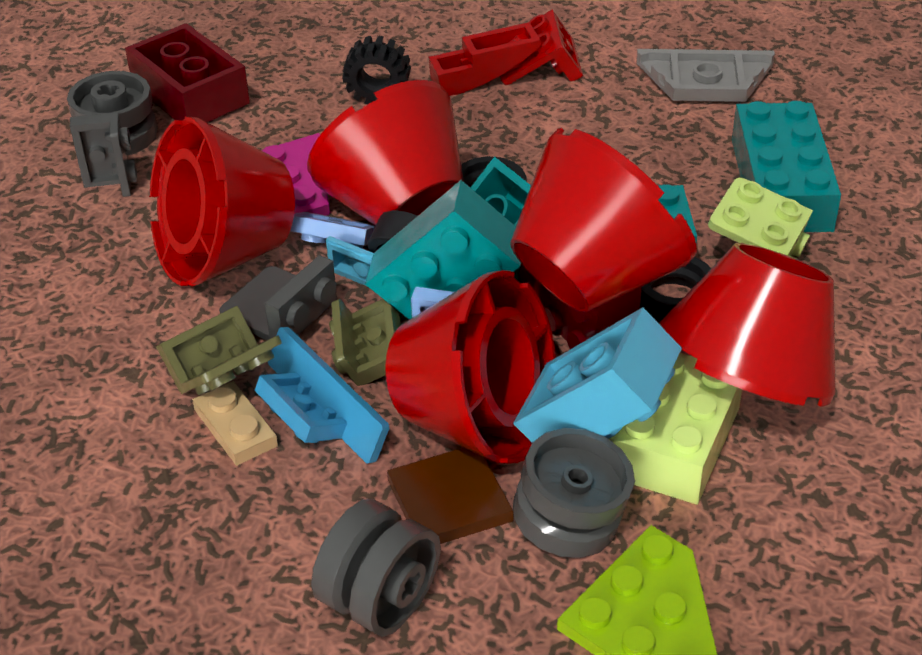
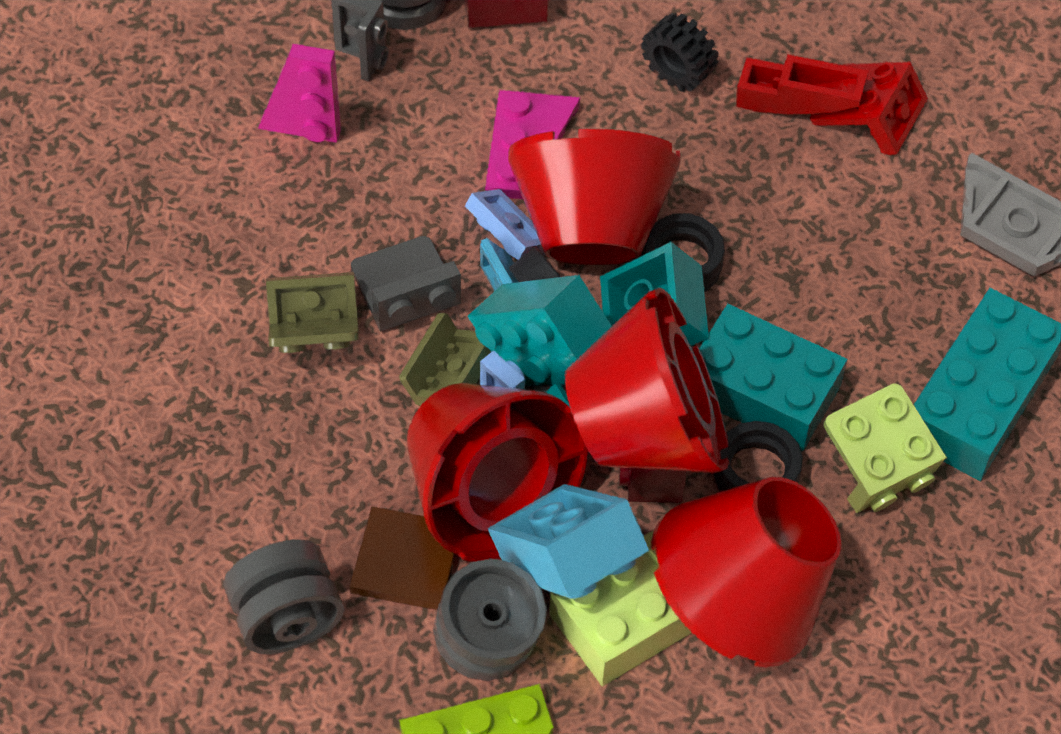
camera: 30 degrees right, 15 degrees up
red cone [149,116,295,286] -> none
tan plate [192,381,278,466] -> none
dark azure bracket [254,327,389,464] -> none
none -> dark pink wing [258,44,341,143]

